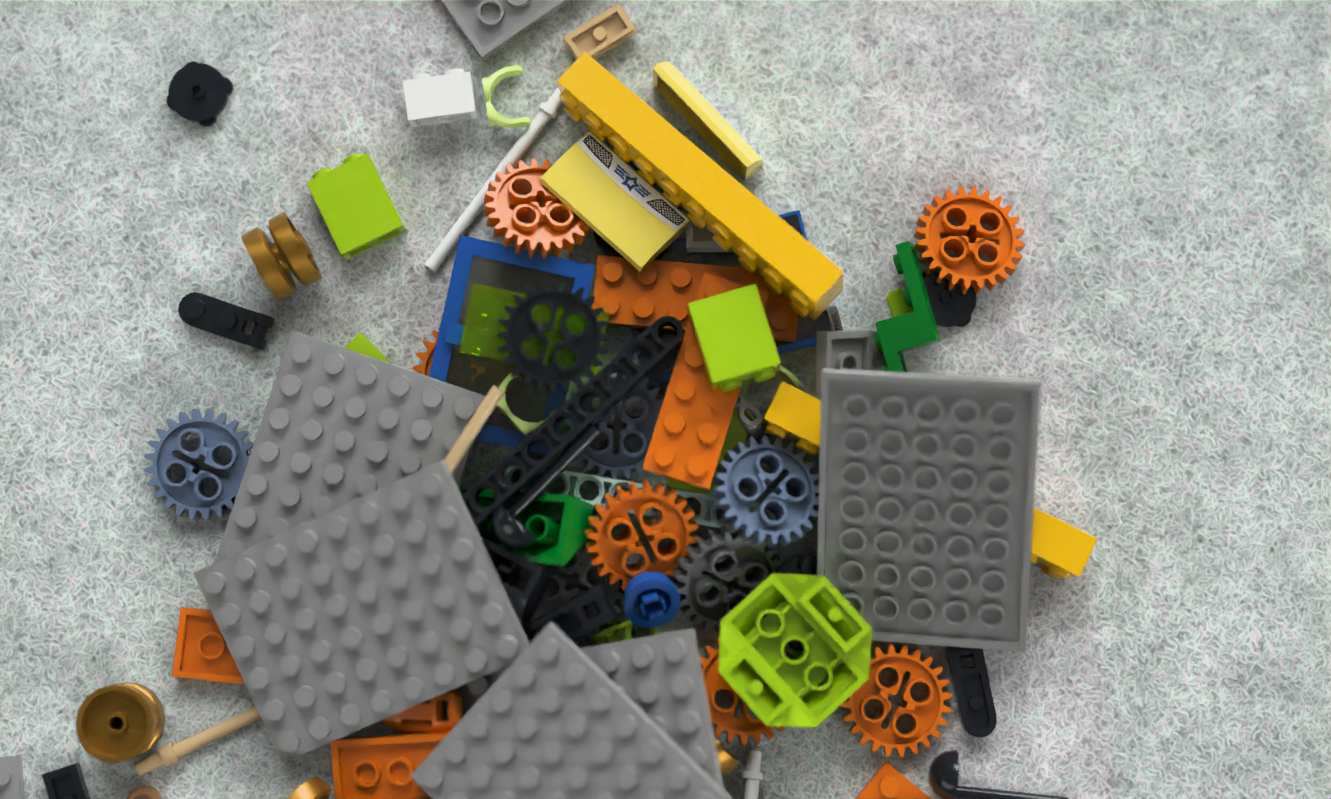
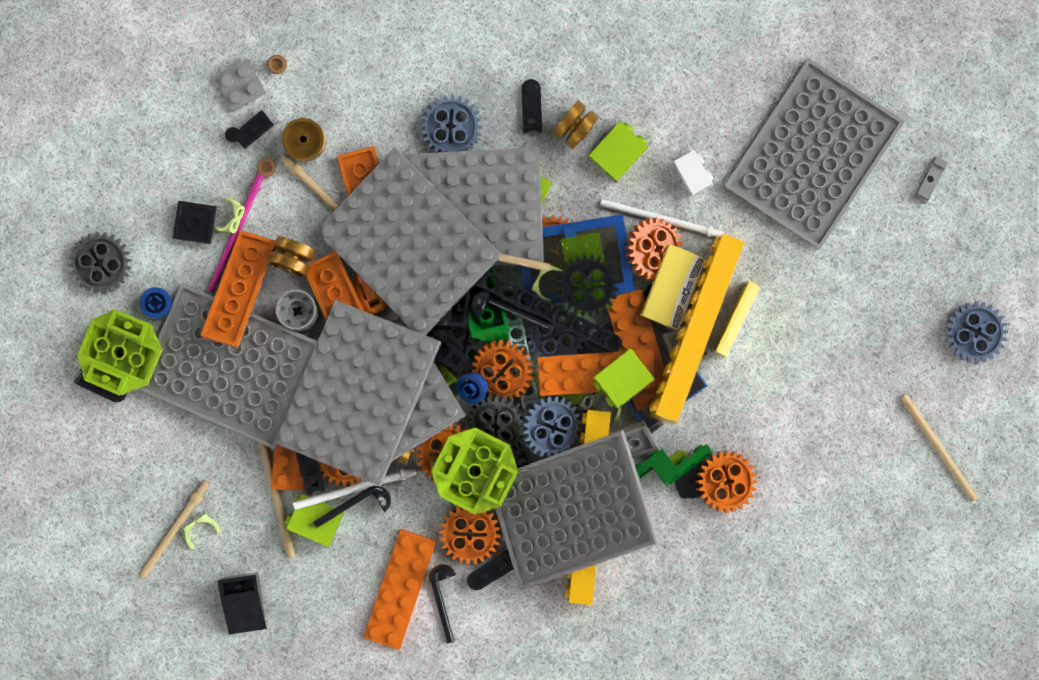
camera: 75 degrees right, 5 degrees up
black piece [166,62,233,127] -> none
yellowish green cap [482,66,531,128] -> none
tan plate [562,3,637,61] -> none

